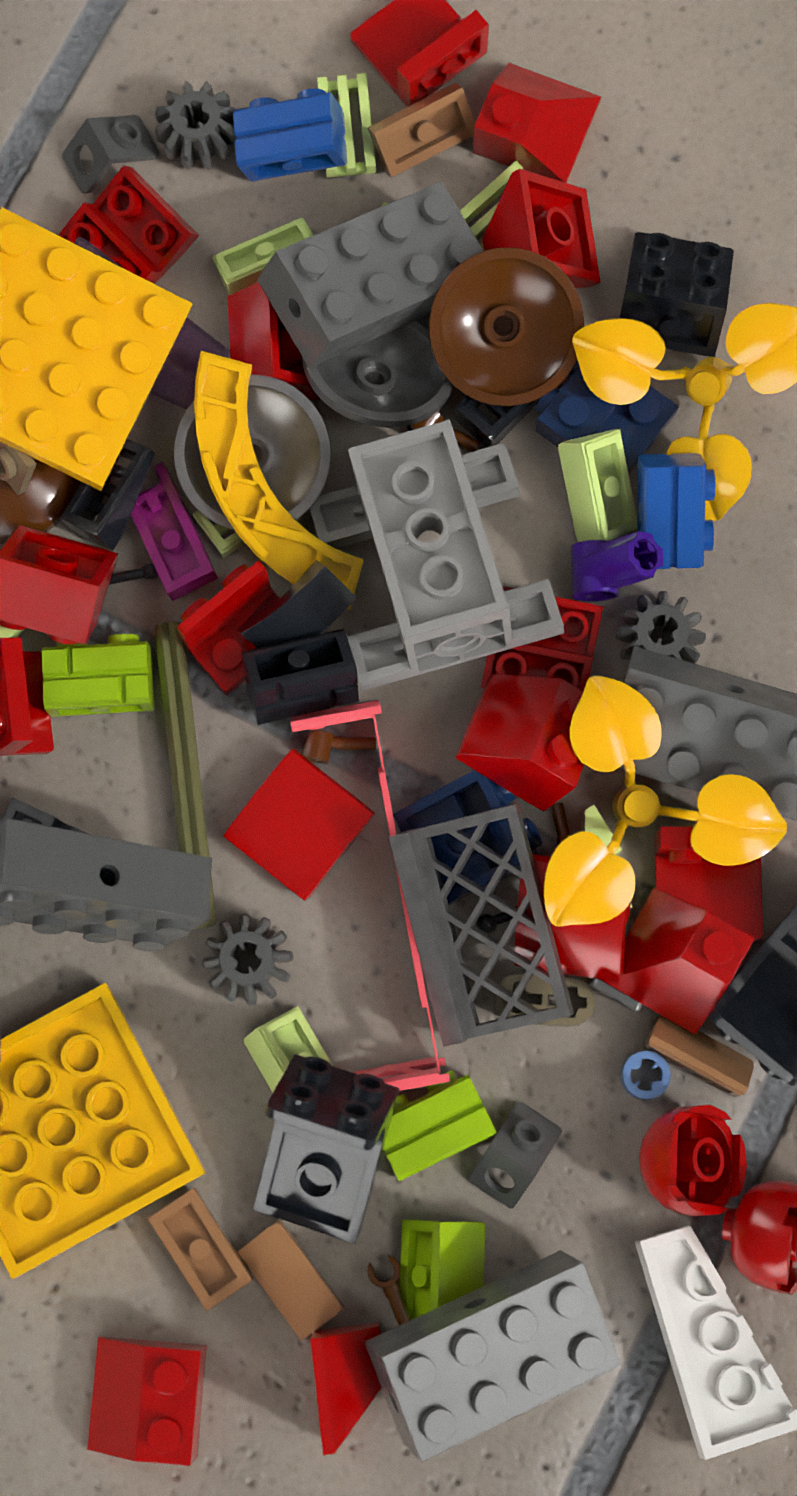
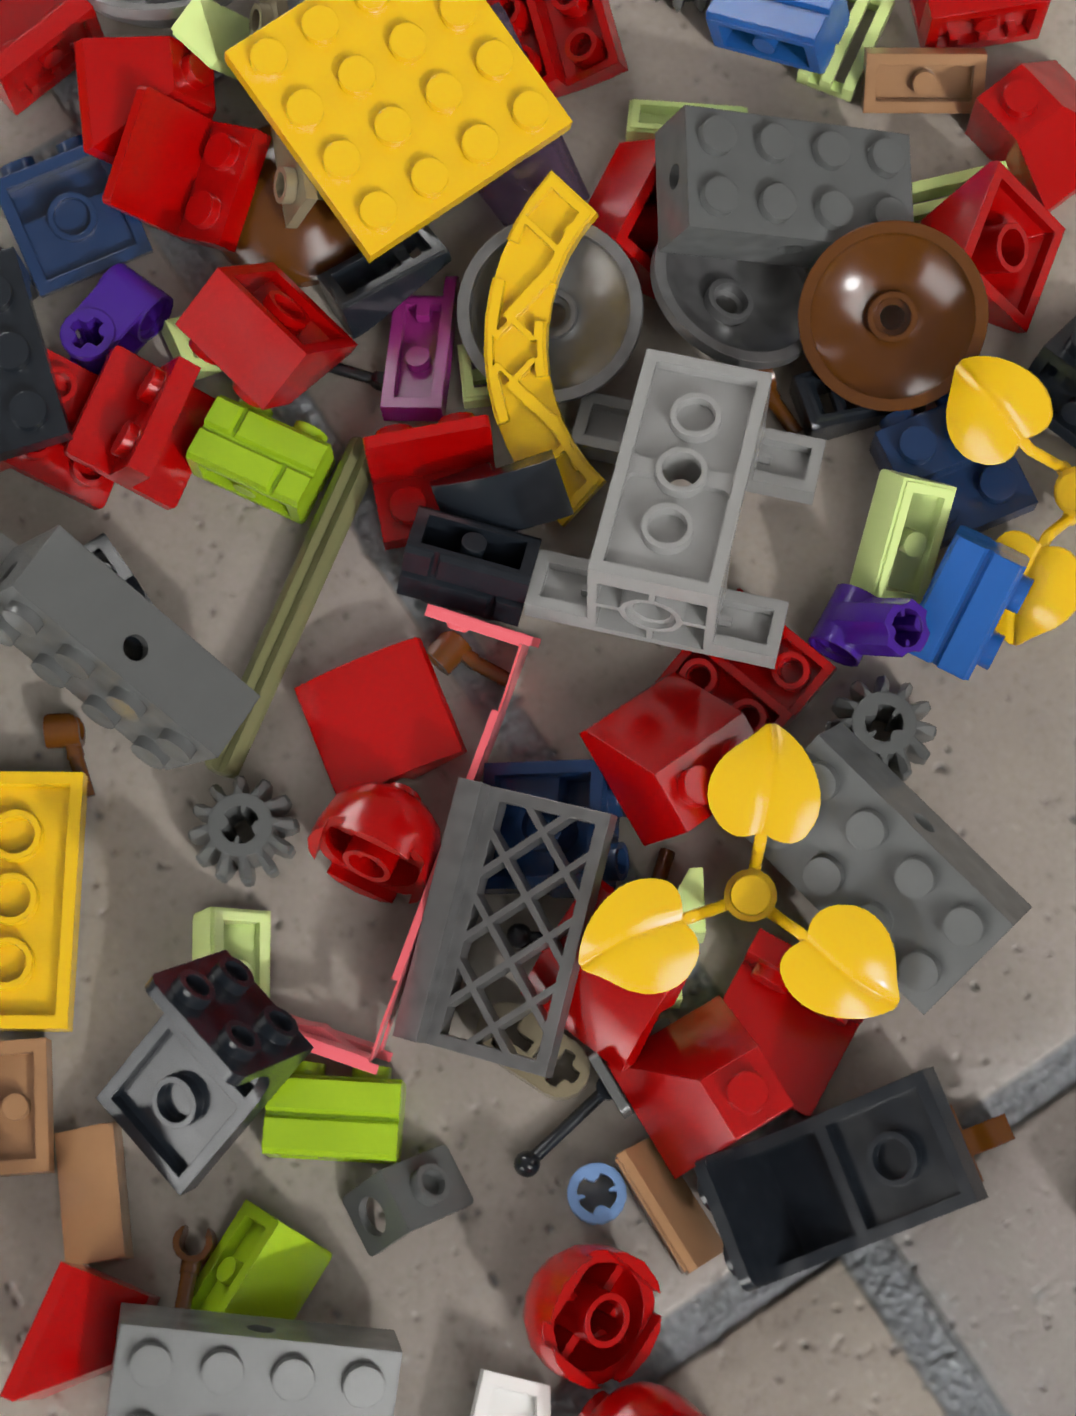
camera: 30 degrees right, 5 degrees down
none -> reddish brown hand [43,713,95,798]
none -> red cylinder [307,782,441,904]
none -> black hinge [514,1078,613,1178]

